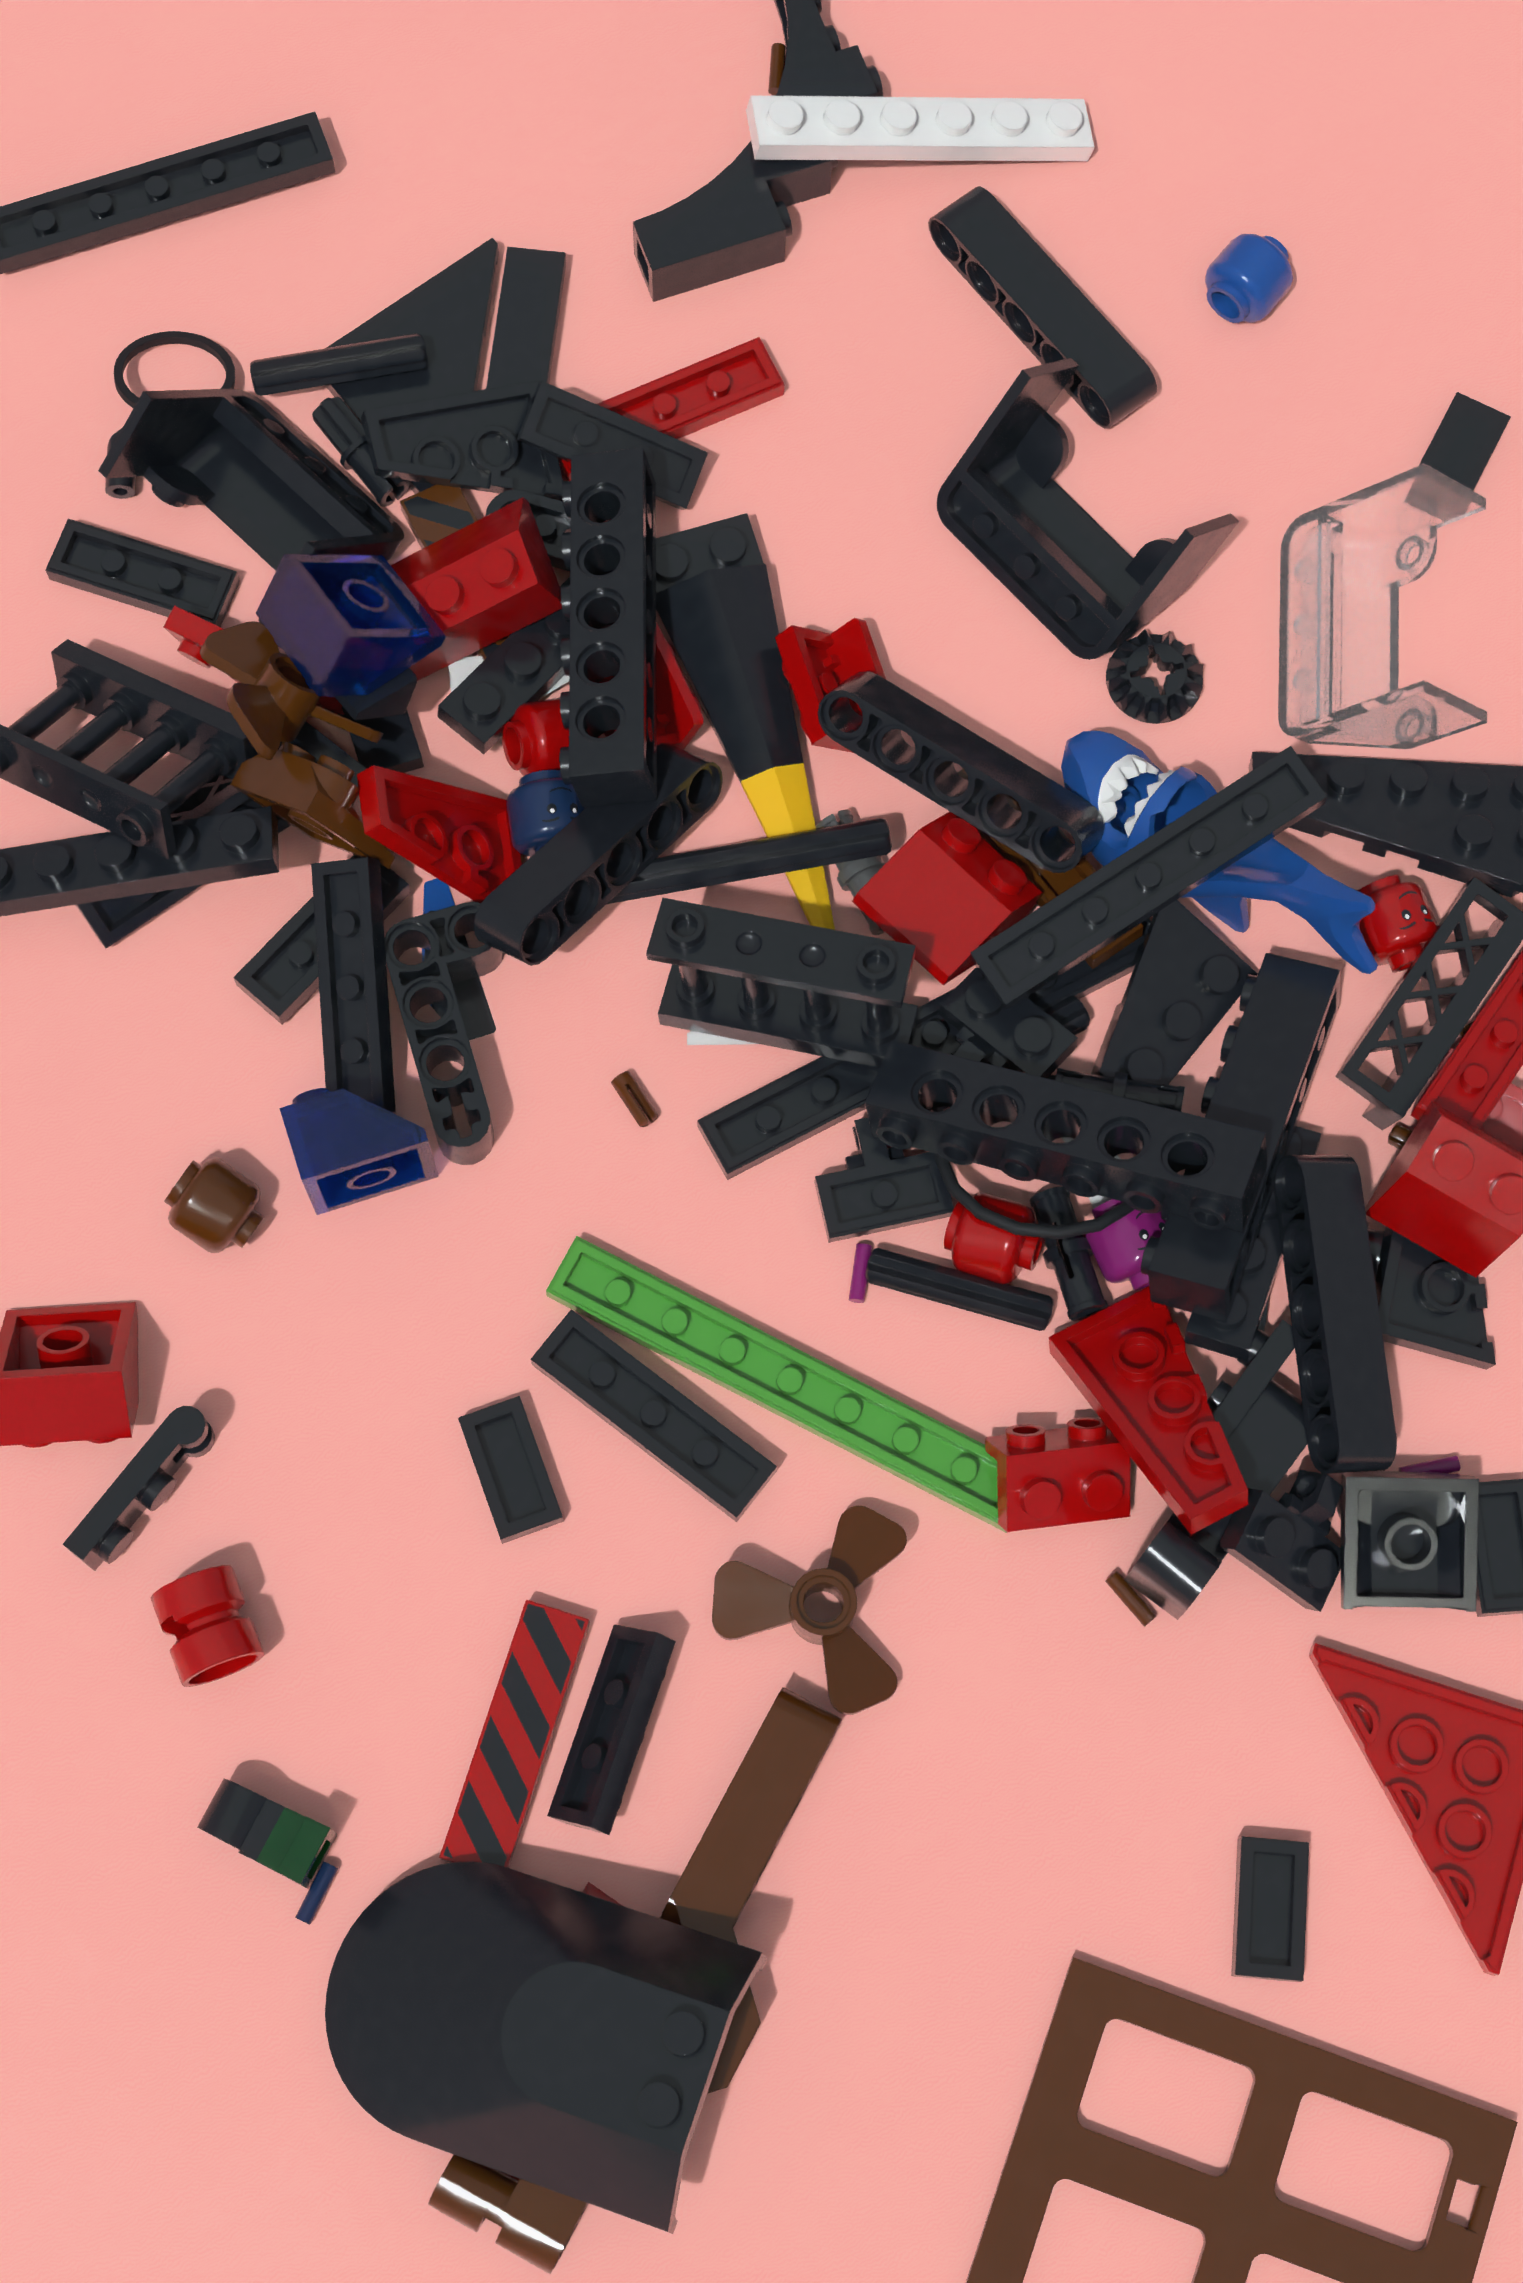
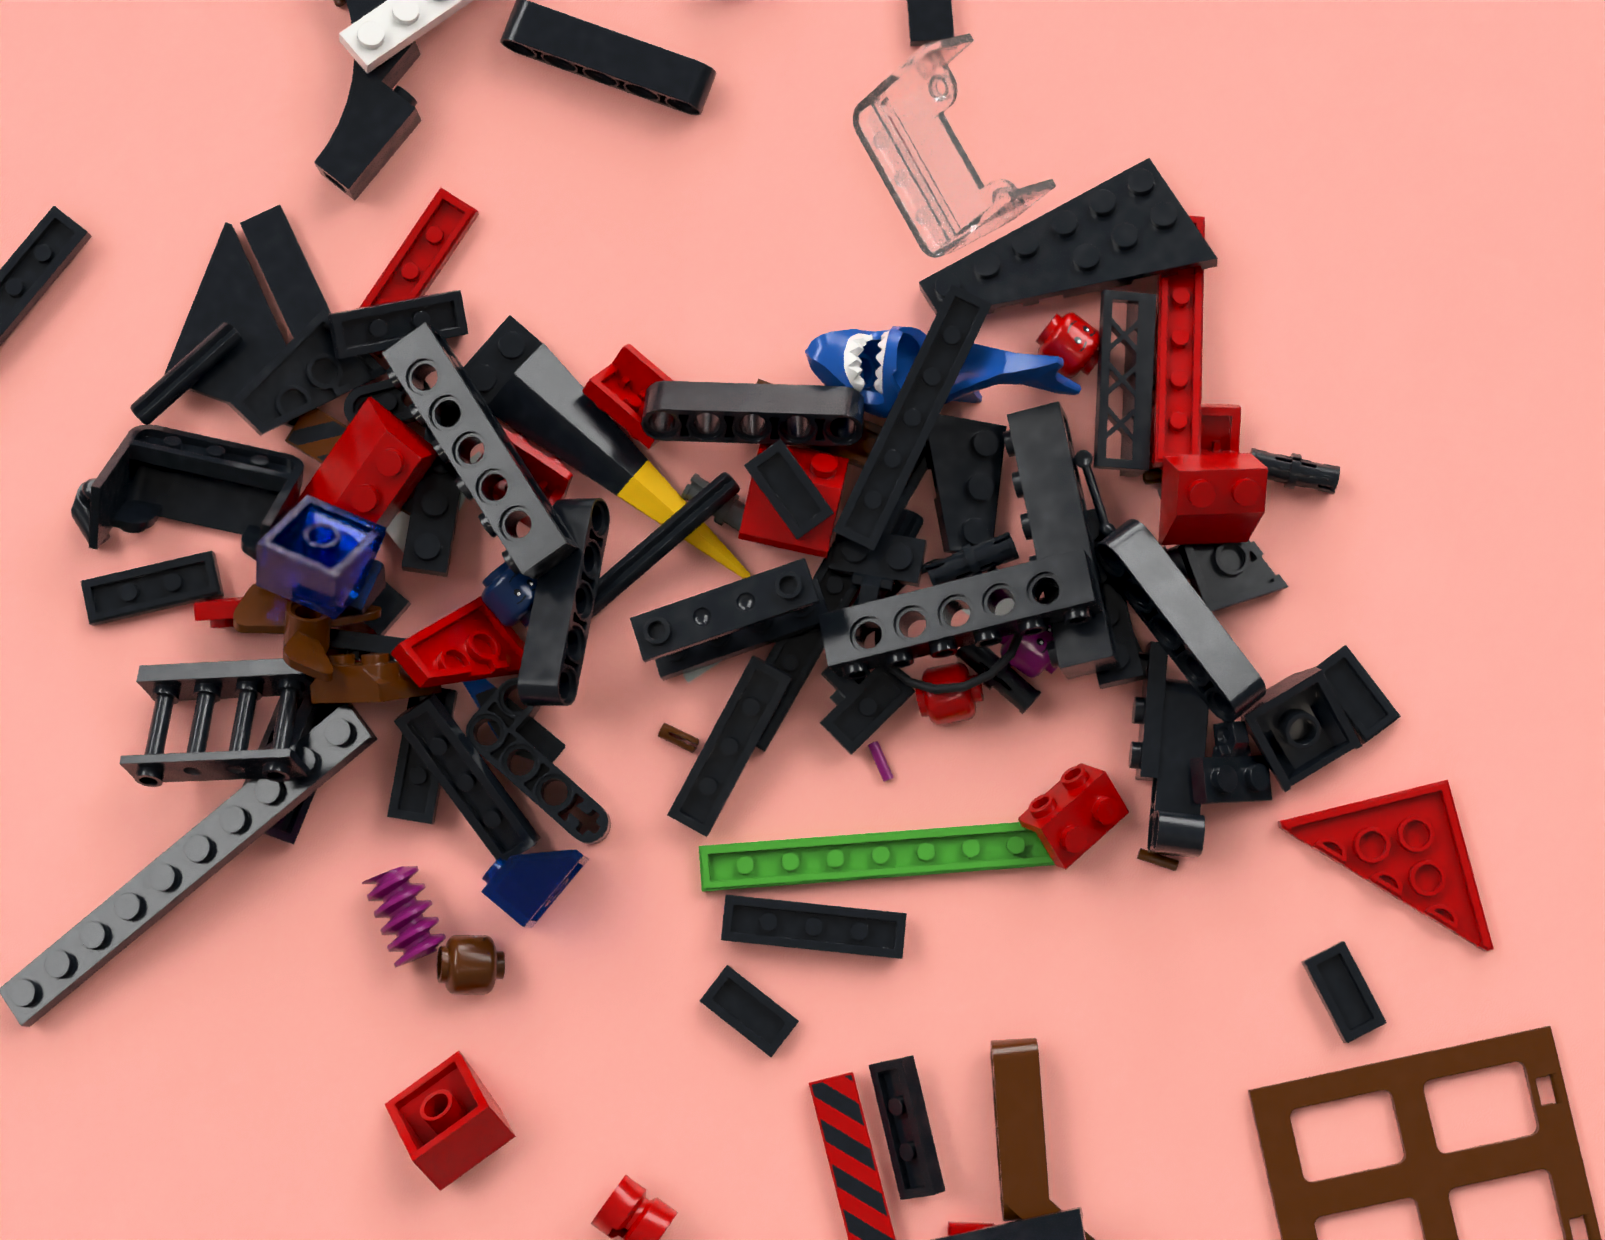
camera: 30 degrees left, 10 degrees up
black plate [63,1406,215,1571] -> none
black piece [114,331,235,408] -> none
black axle [312,397,411,507] -> none
red head [502,698,599,776] -> none
reddish brown piece [712,1506,907,1715] -> none
black axle [865,1248,1054,1331] -> none
black windscreen [937,358,1239,660] -> none
red wing [1049,1286,1248,1535] -> none
black gear [1106,629,1203,724] -> none
magenta piece [1399,1455,1460,1473] -> none
none -> magenta piece [362,866,446,968]
none -> black plate [667,655,794,837]
none -> black tile [744,439,834,540]
none -> black hinge [1074,450,1116,539]

